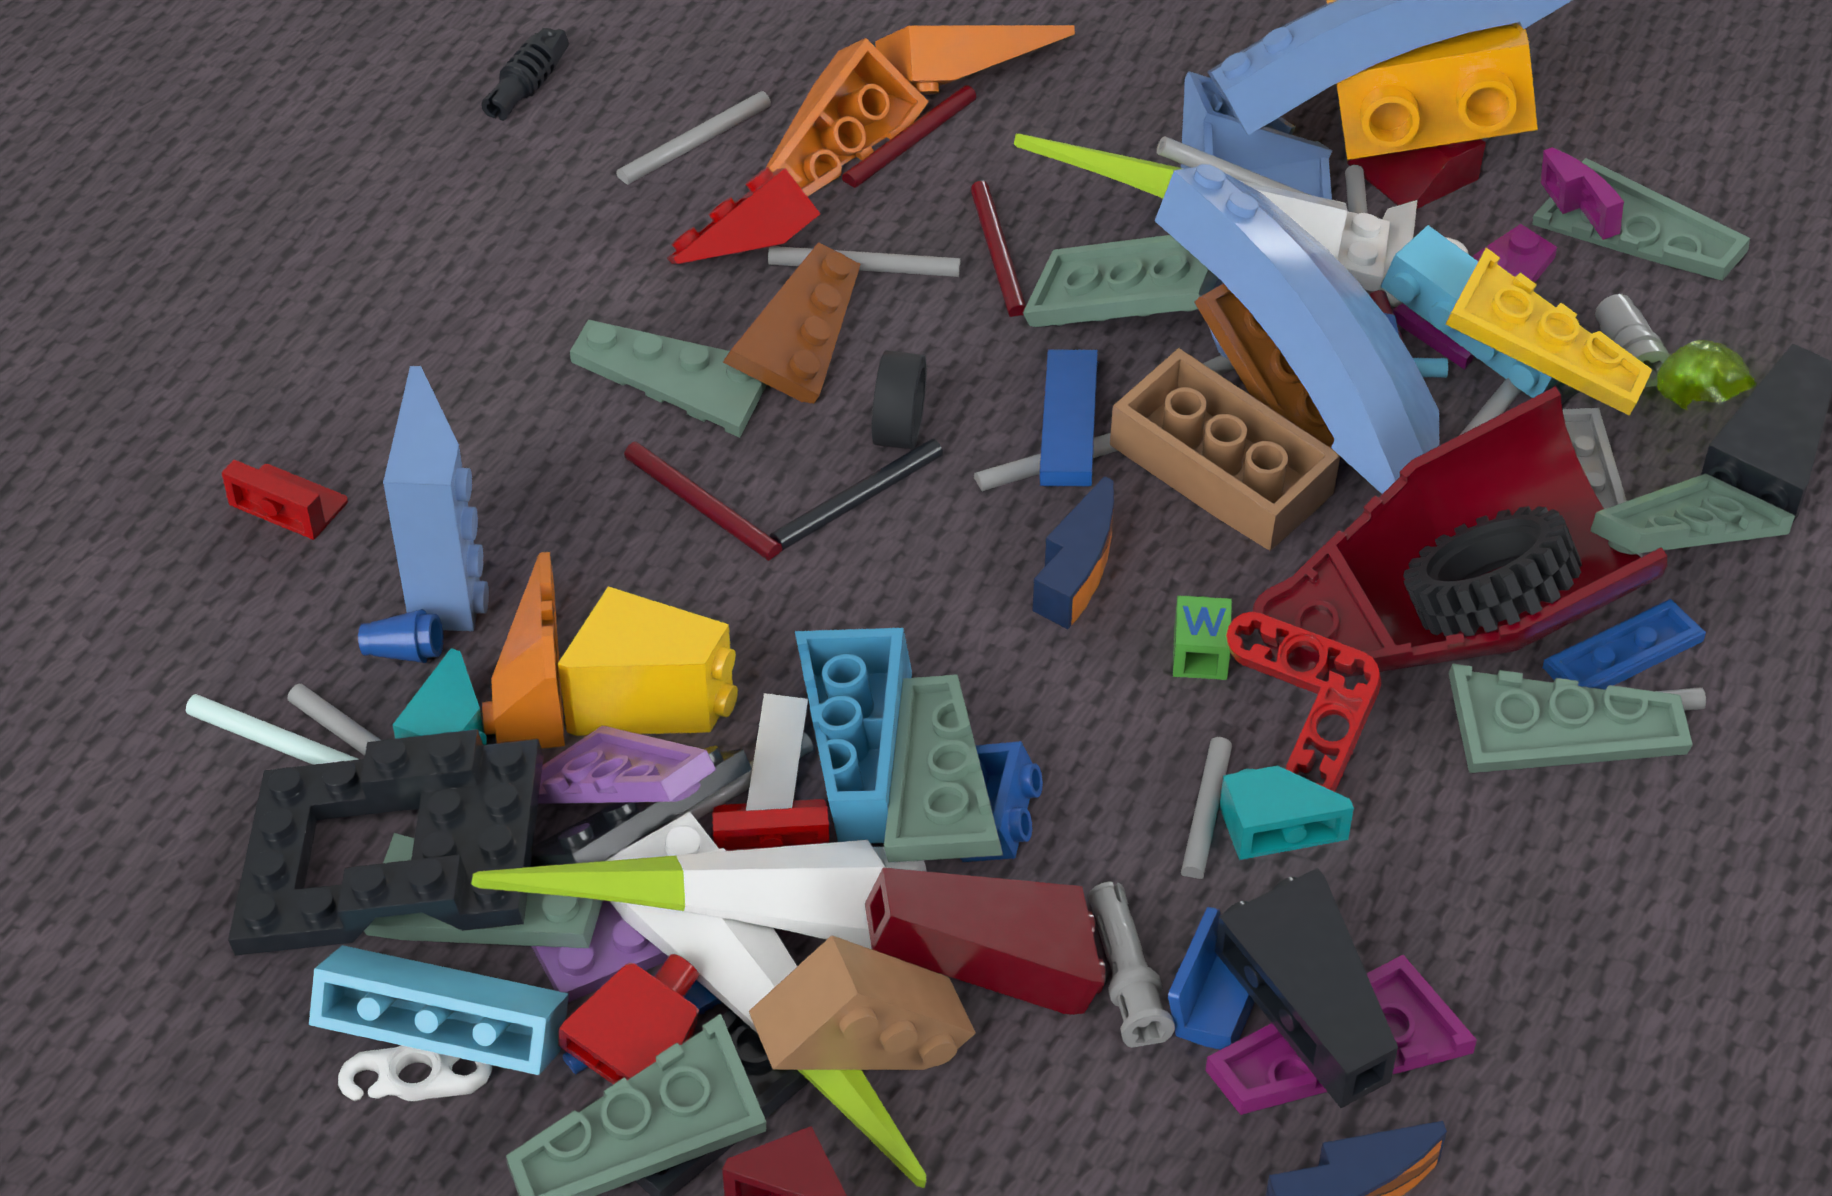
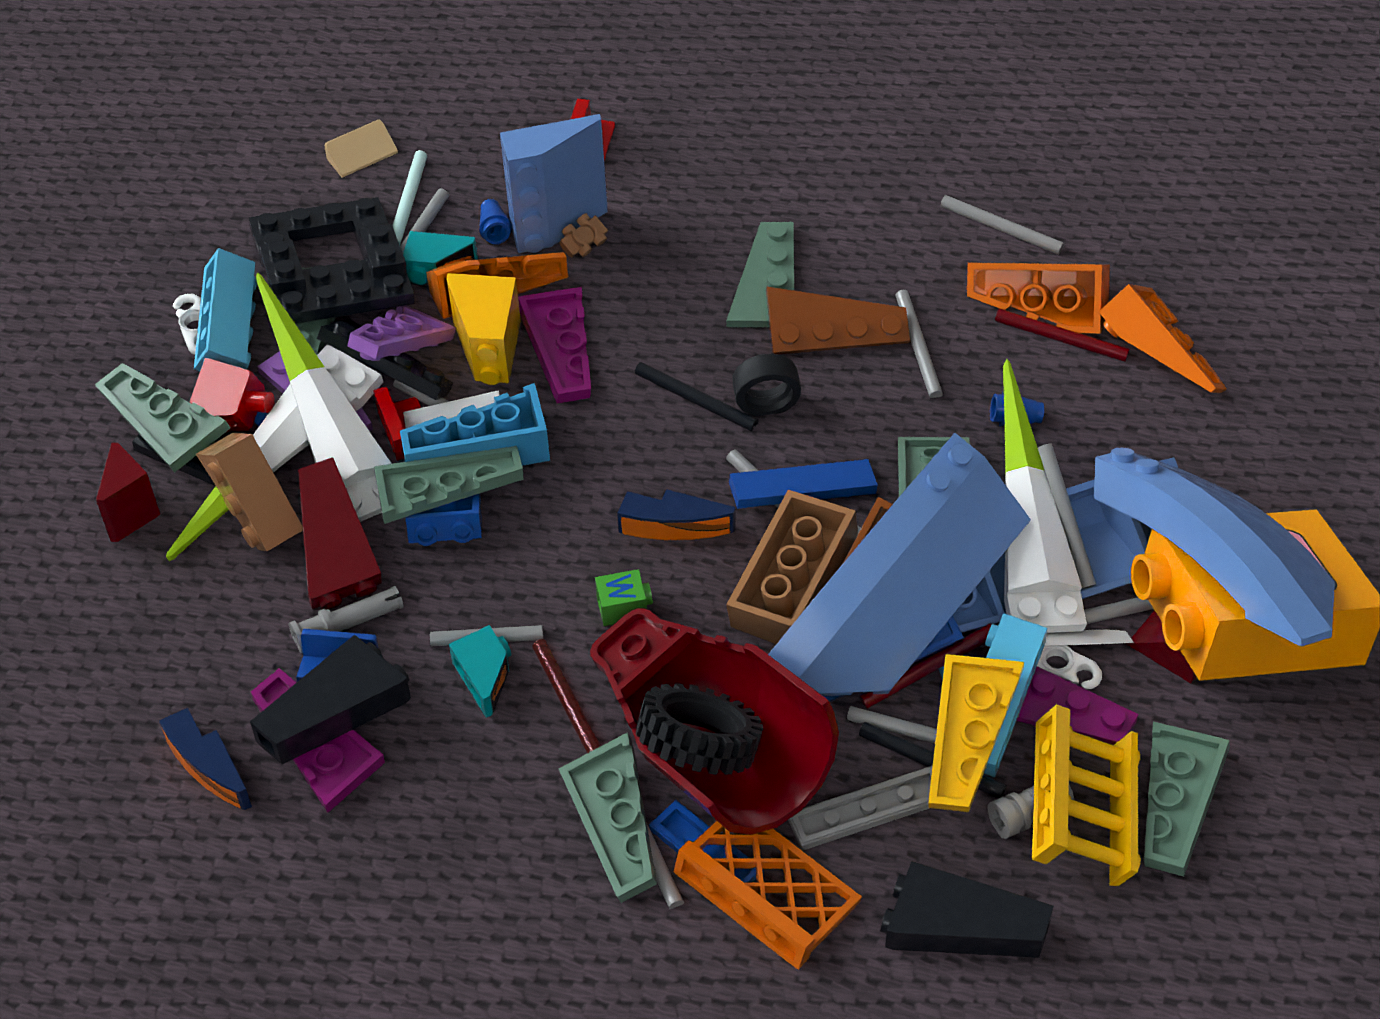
camera: 75 degrees right, 5 degrees up
black hinge [481,28,569,121] -> none
dark red bar [624,442,782,561] -> none
red slope [667,167,821,264] -> none
dark red bar [970,181,1026,317] -> none
red beam [1226,612,1381,792] -> none
magenta slope [1541,147,1624,240] -> none
sand green wing [1591,474,1795,554] -> none
clear neon green hair [1657,340,1757,410] -> none
none -> tan slope [324,119,398,178]
none -> magenta wing [518,287,591,403]
none -> clear red bar [532,639,601,753]
none -> medium nougat piece [559,213,608,258]
none -> orange fence [674,821,862,970]
none -> blue cone [990,391,1044,426]
none -> yellow fence [1032,704,1141,886]

